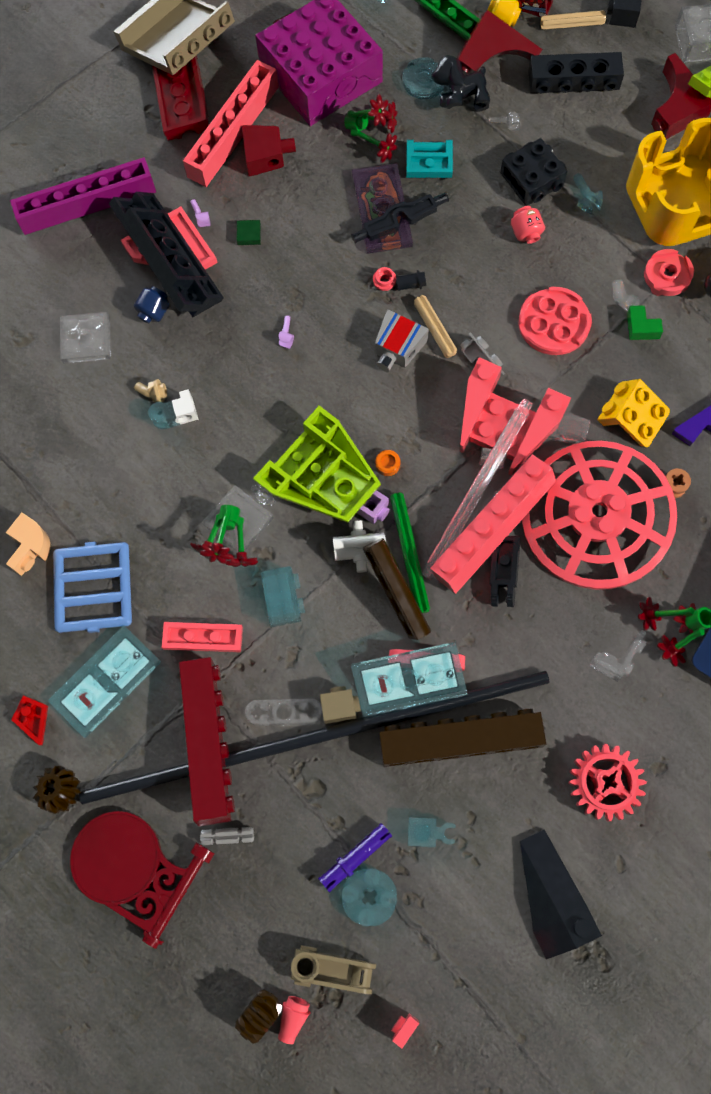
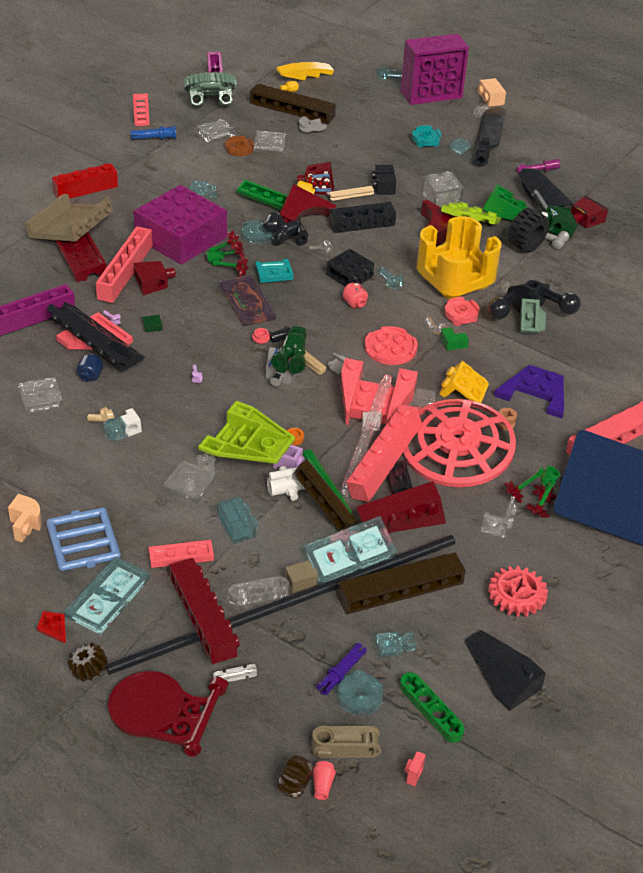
camera: 20 degrees left, 30 degrees down
plant [190,505,258,567] -> none
black piece [351,192,449,244] -> none
none -> dark green piece [271,326,307,374]
none -> dark red wedge [357,481,446,533]
none -> green beam [400,672,465,743]

